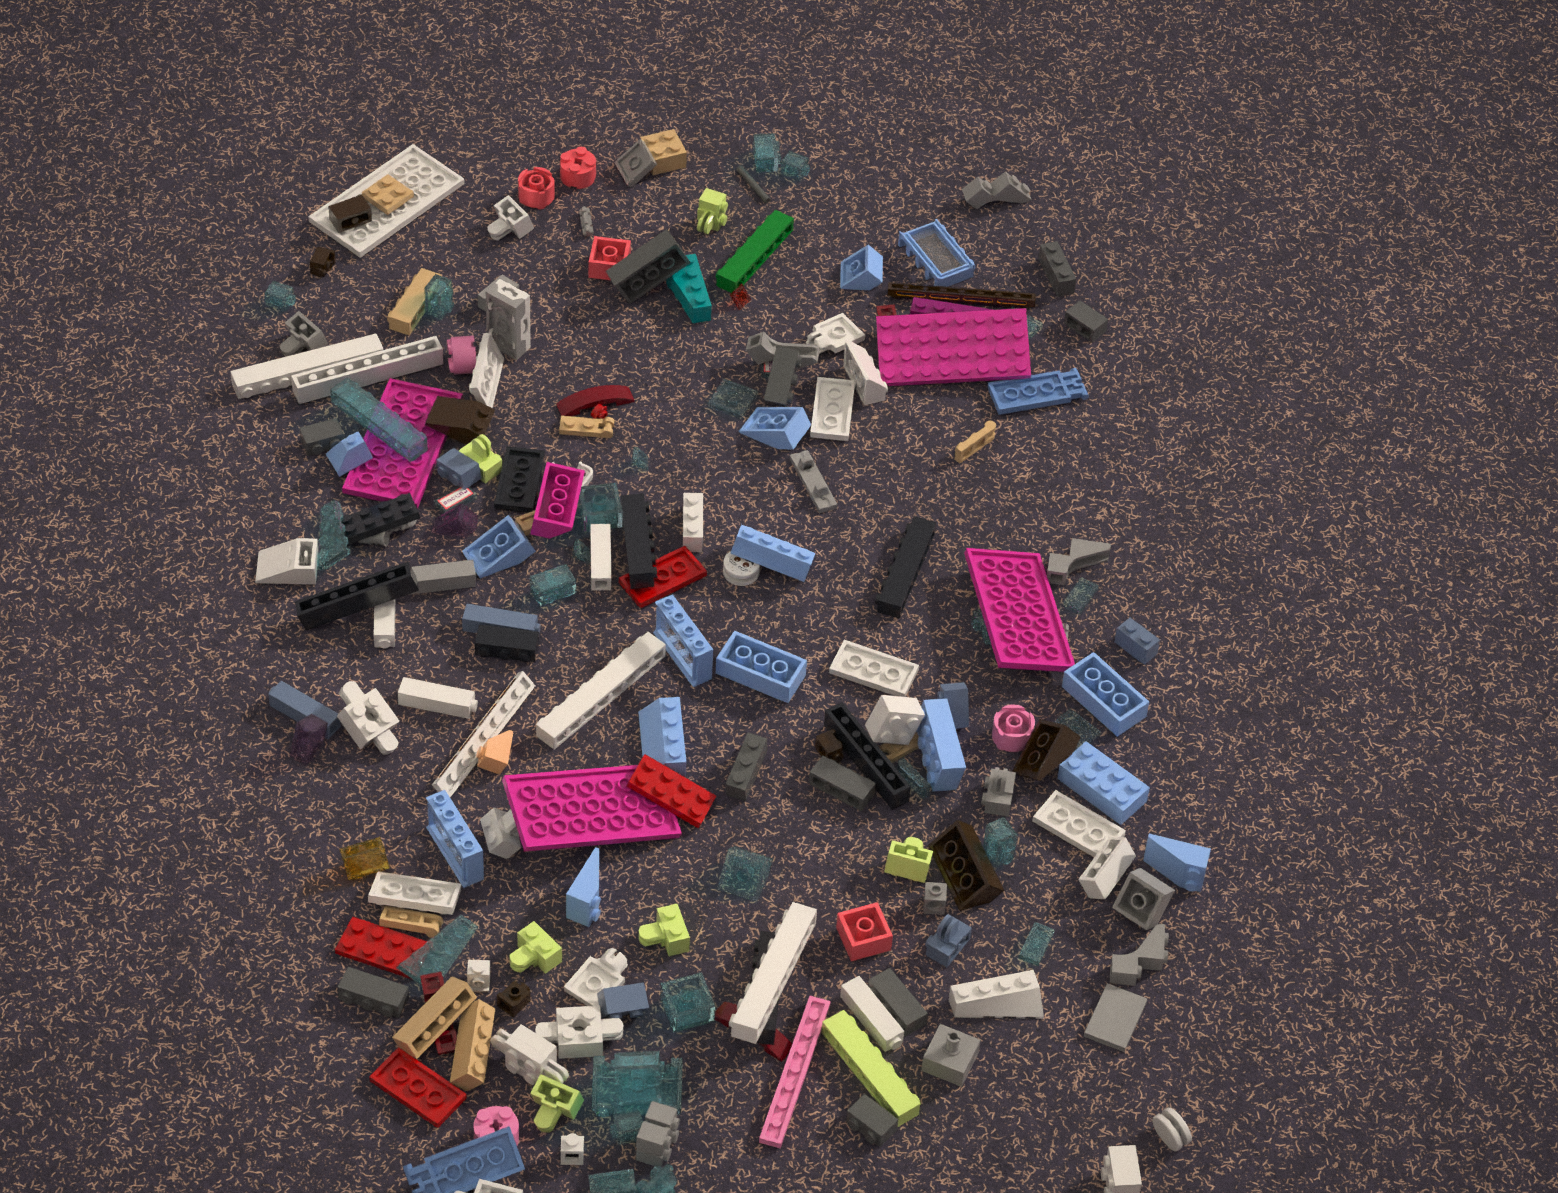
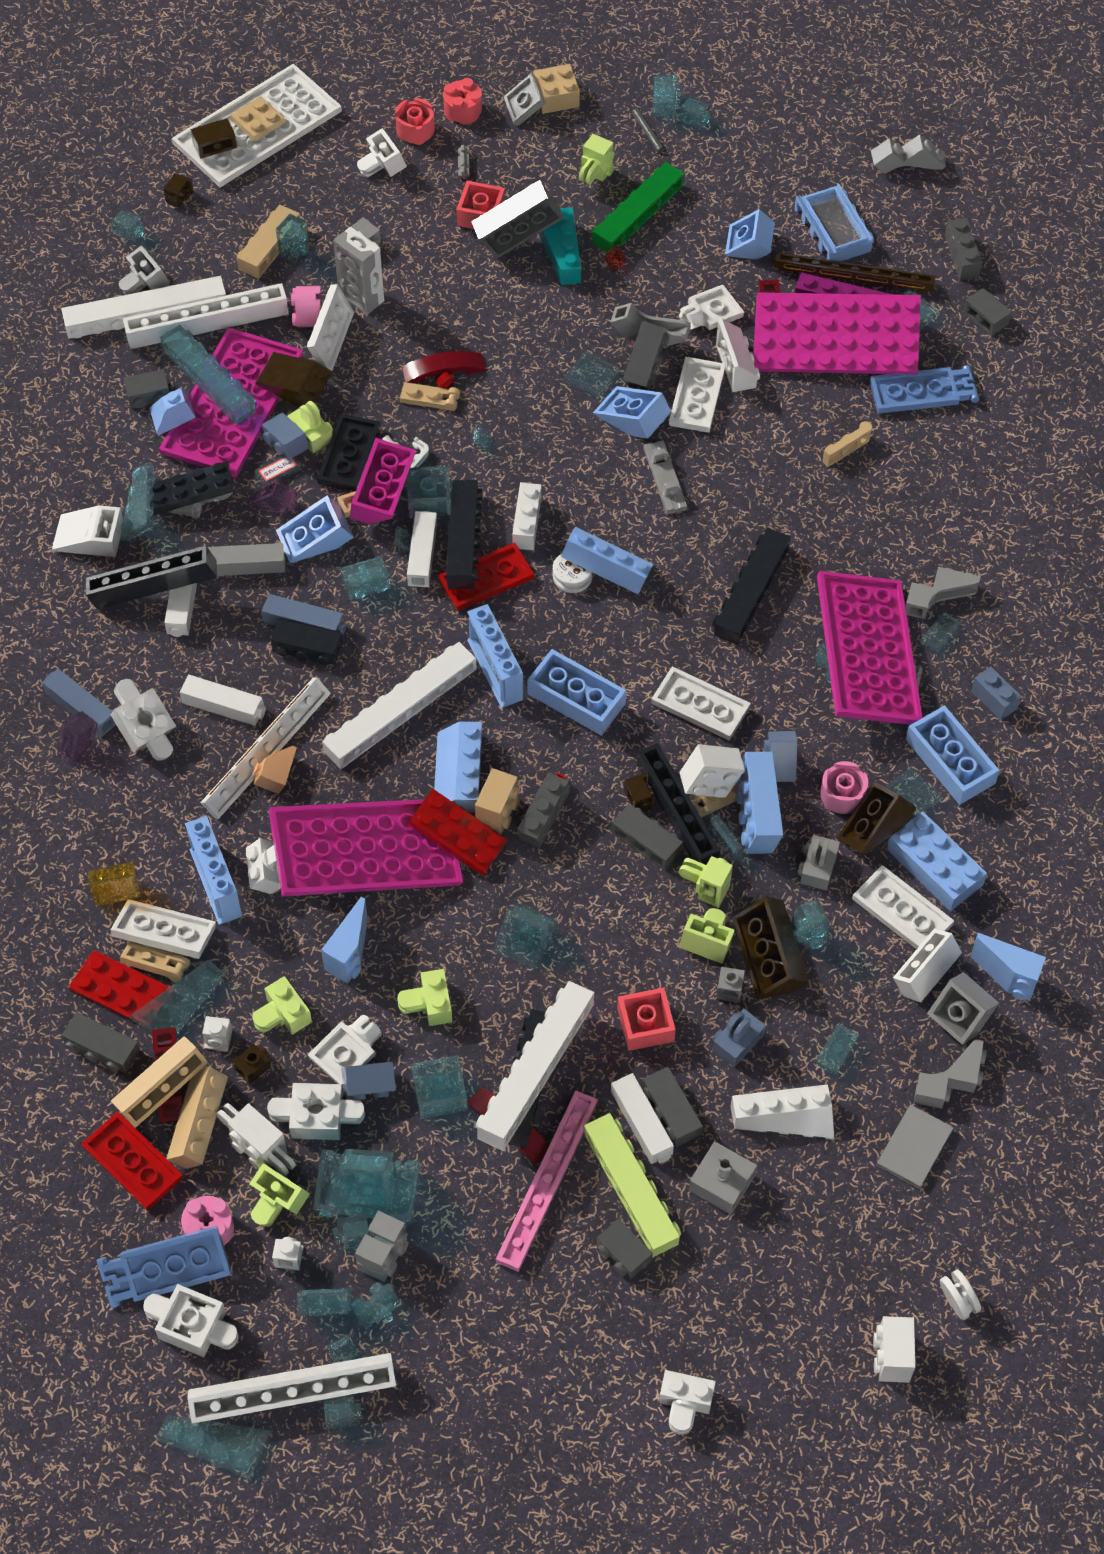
camera: 10 degrees right, 10 degrees up
none -> tan brick [475,768,520,835]
none -> yellowish green brick [678,856,733,908]

